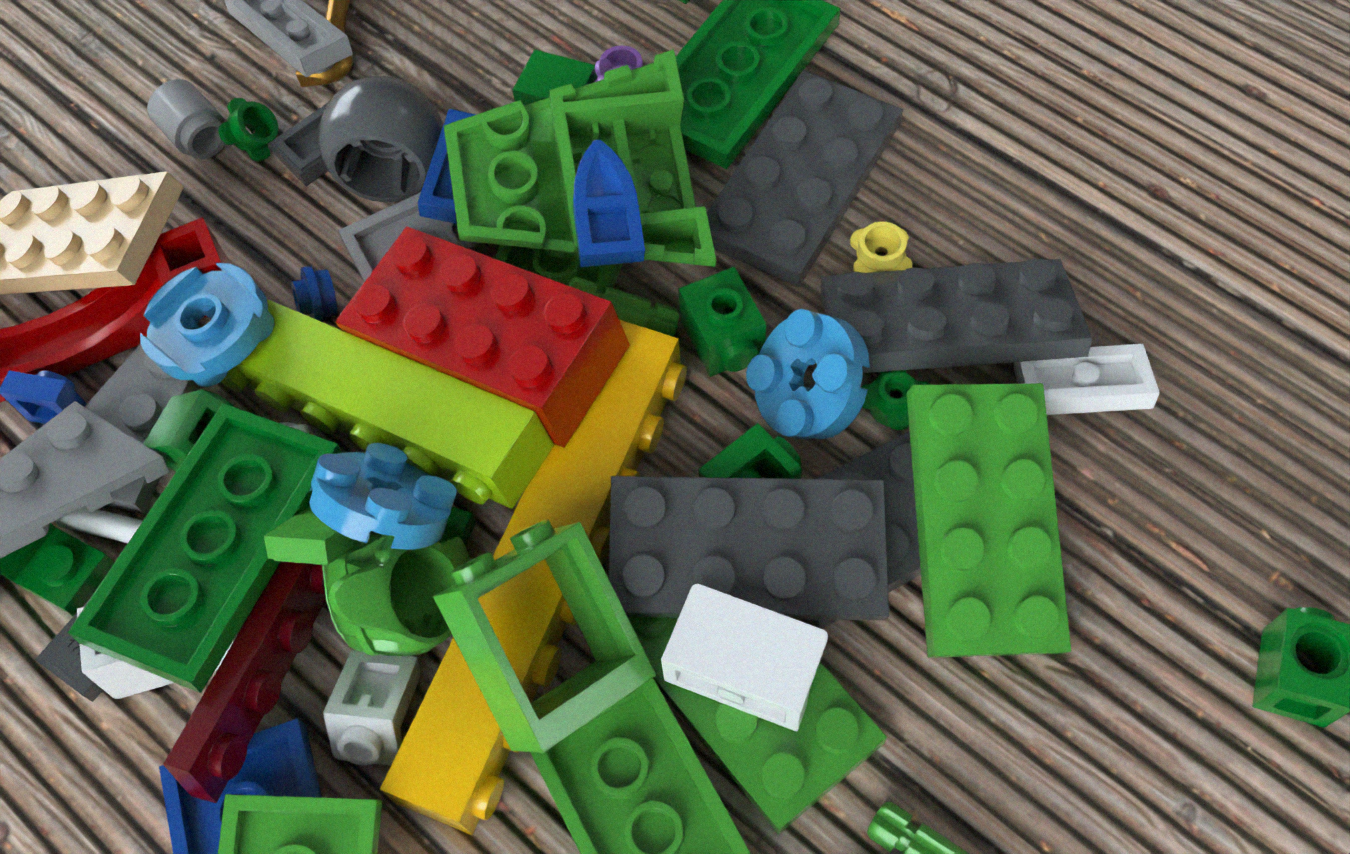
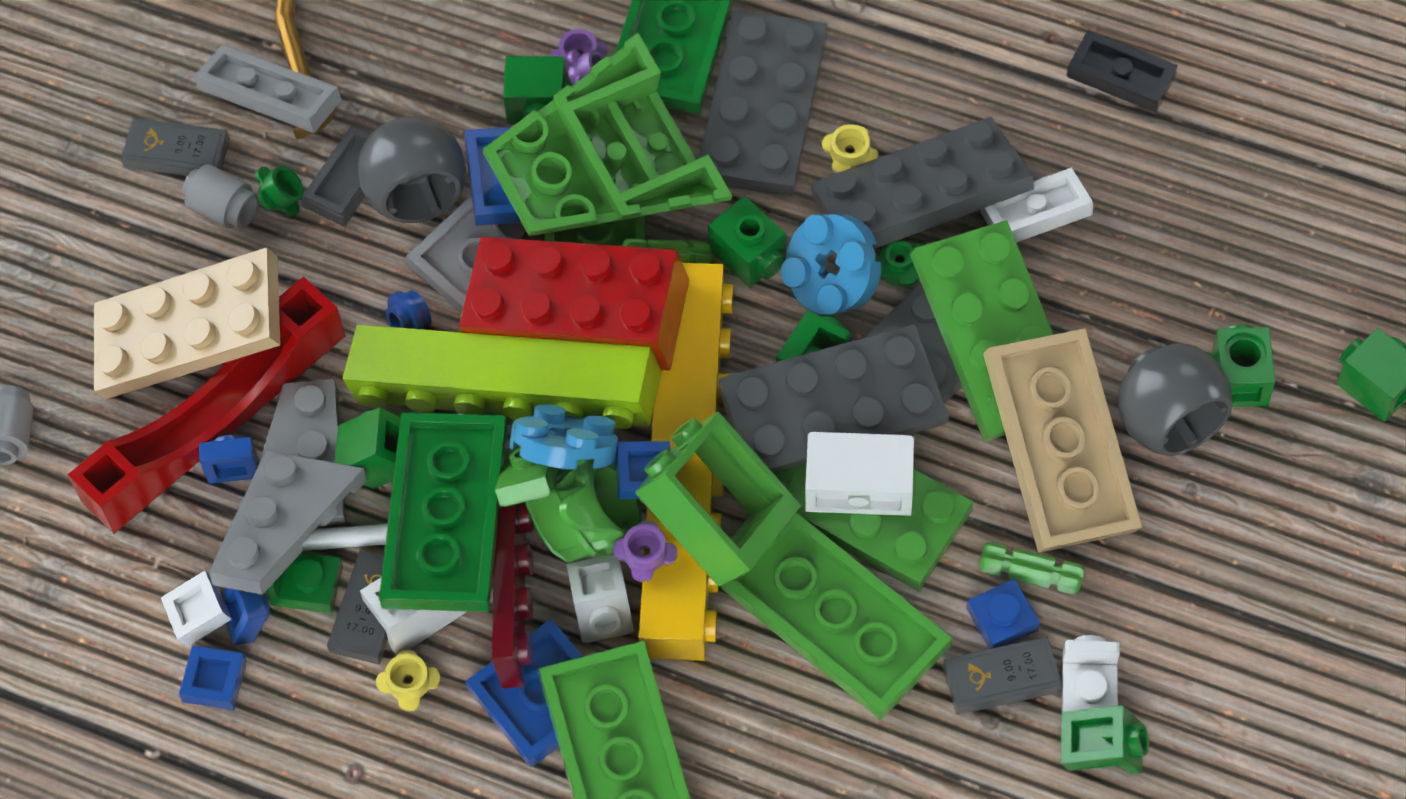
camera: 20 degrees left, 0 degrees up
dark azure plate [140,263,275,387] -> none
blue plate [573,140,645,267] -> none
none -> dark grey tile [121,118,230,176]
none -> light yellow plate [376,650,441,711]
none -> medium lavender plate [613,521,677,582]
none -> blue plate [615,441,670,499]
none -> tan plate [983,328,1142,553]
none -> black plate [1066,30,1178,113]
none -> dark grey wheel [1118,343,1233,456]

